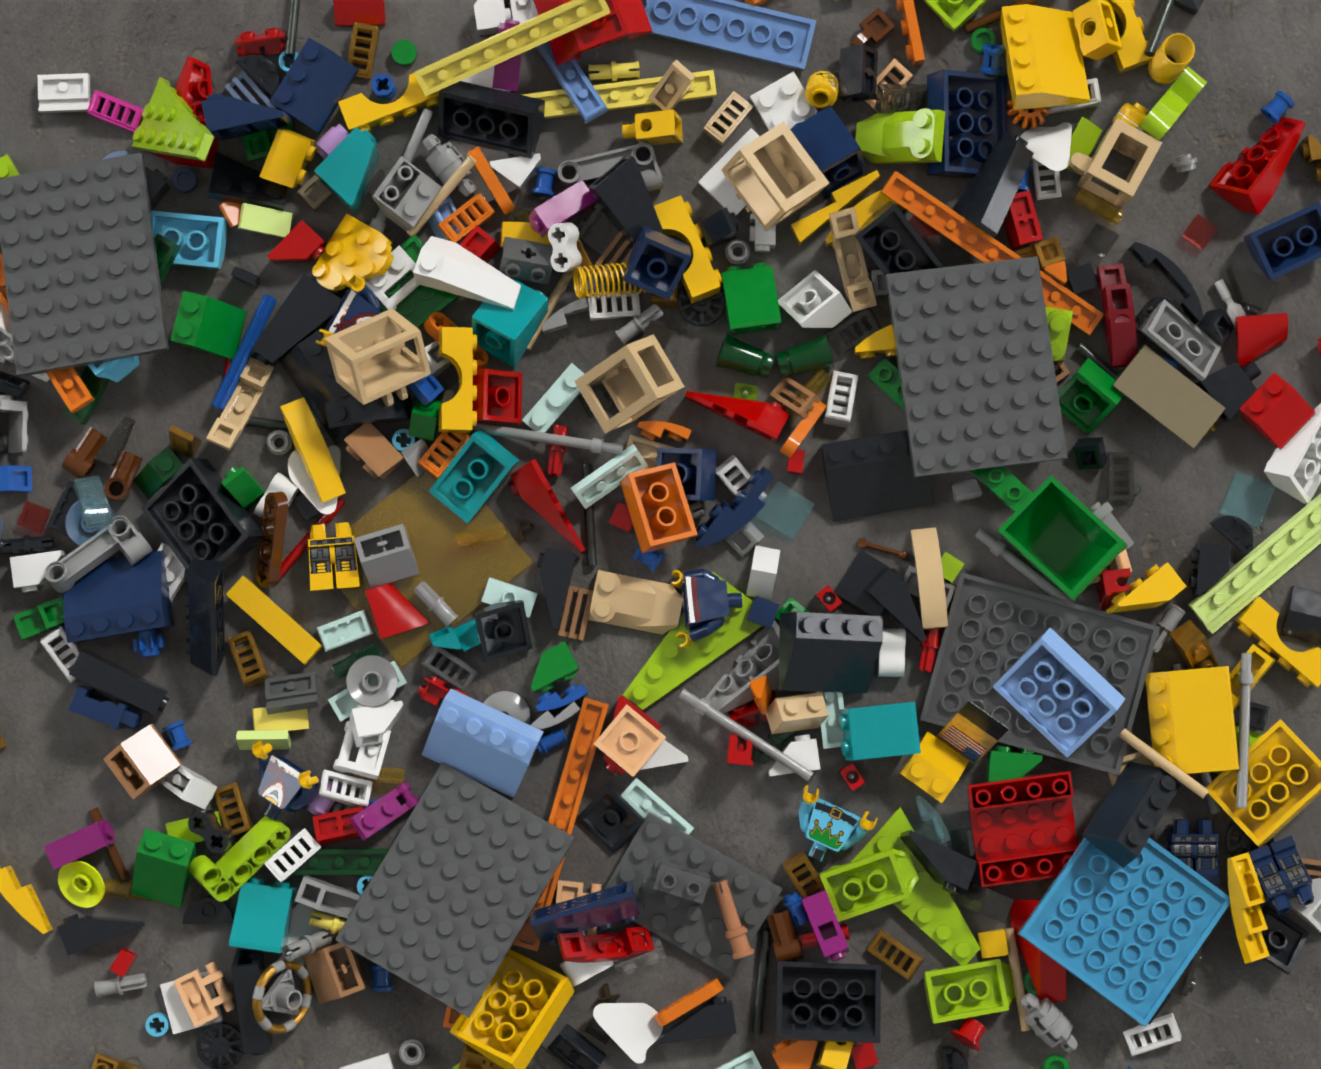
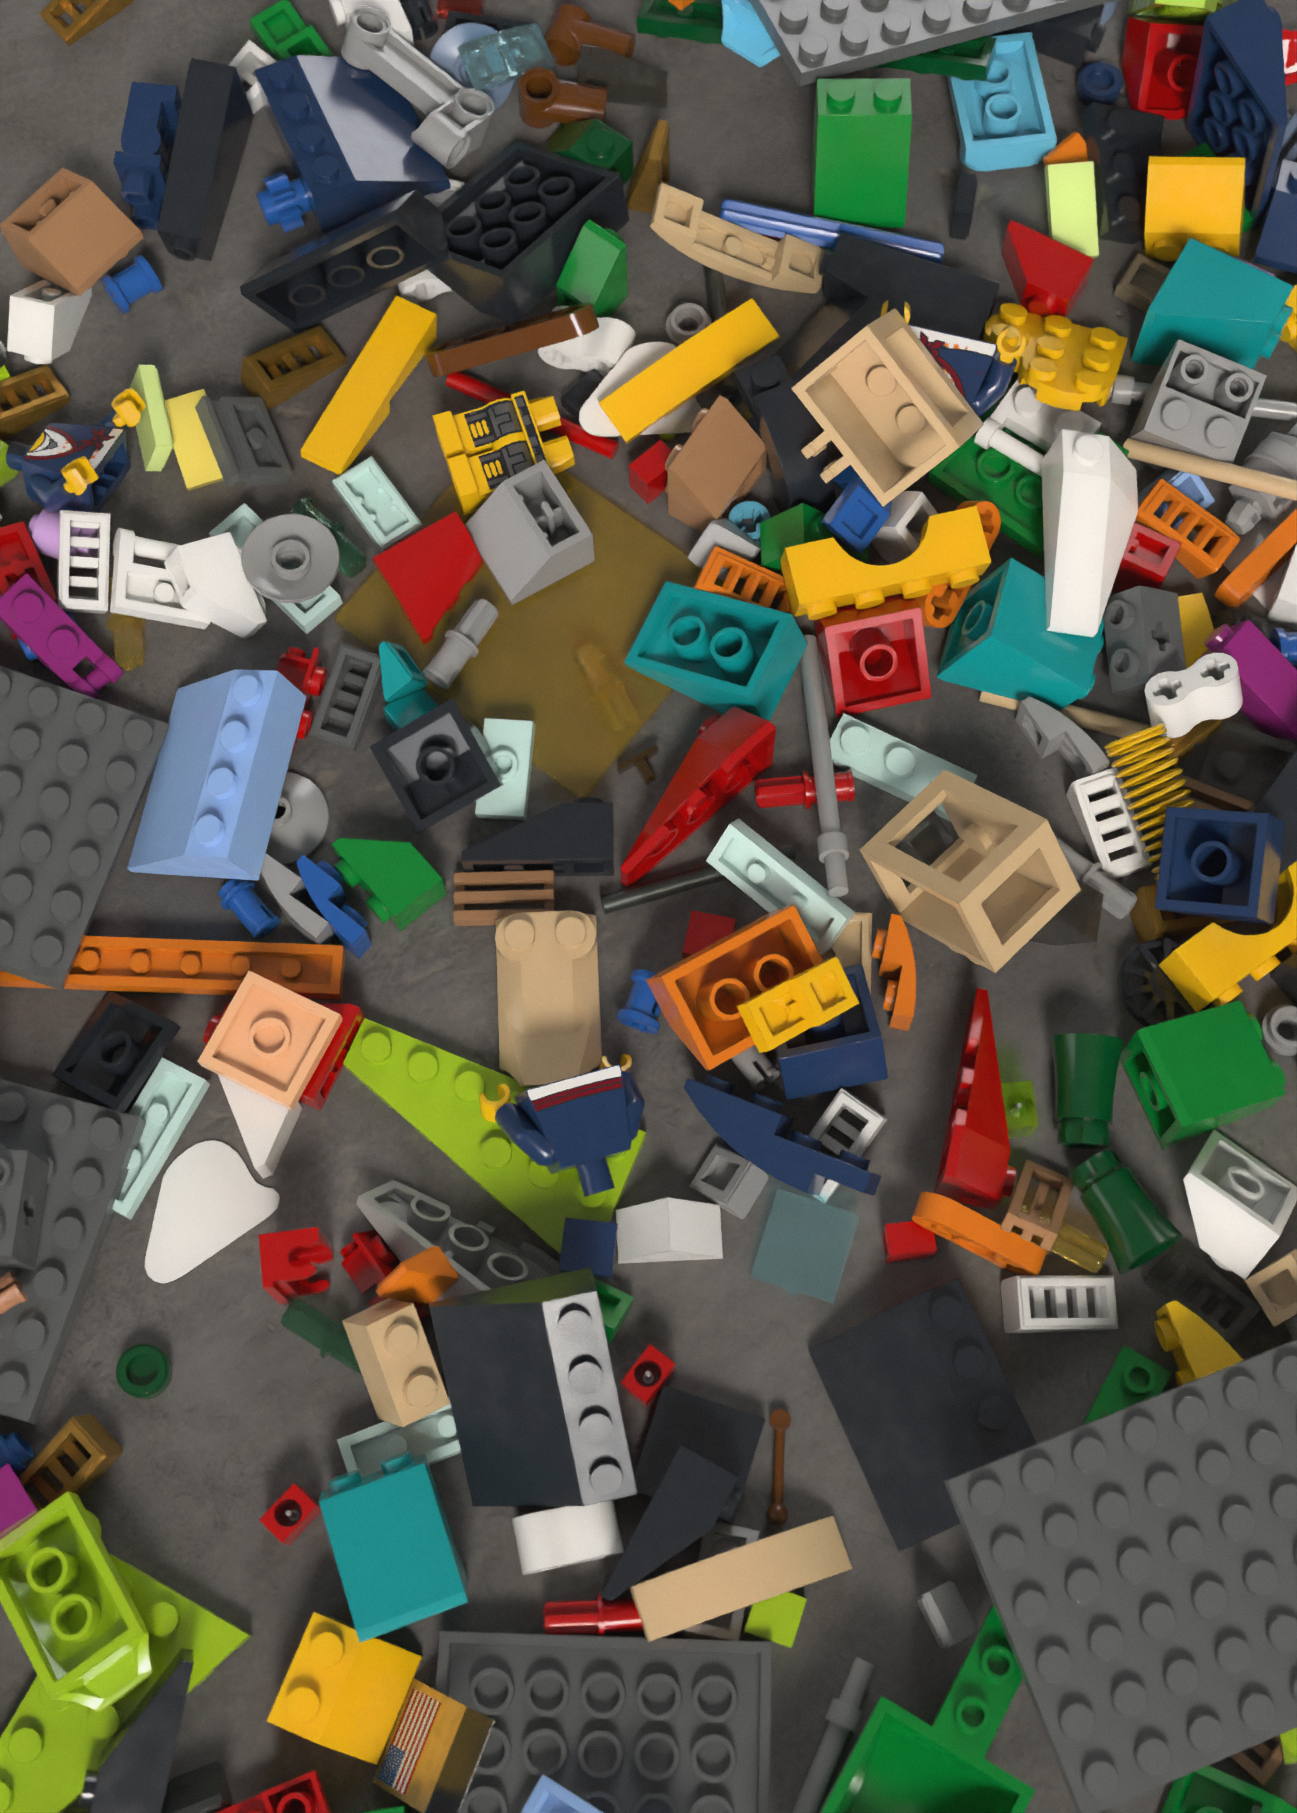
camera: 75 degrees right, 15 degrees down
light grey bar [679,689,813,781] -> none
white slope [768,734,820,776] -> none
torso [798,785,878,862] -> none
clear light blue slope [913,795,951,843] -> none
none -> dark green tile [116,1344,173,1400]
none -> white sticker [145,1140,279,1284]
none -> red piece [629,440,672,504]
none -> yellow slope [737,956,859,1053]

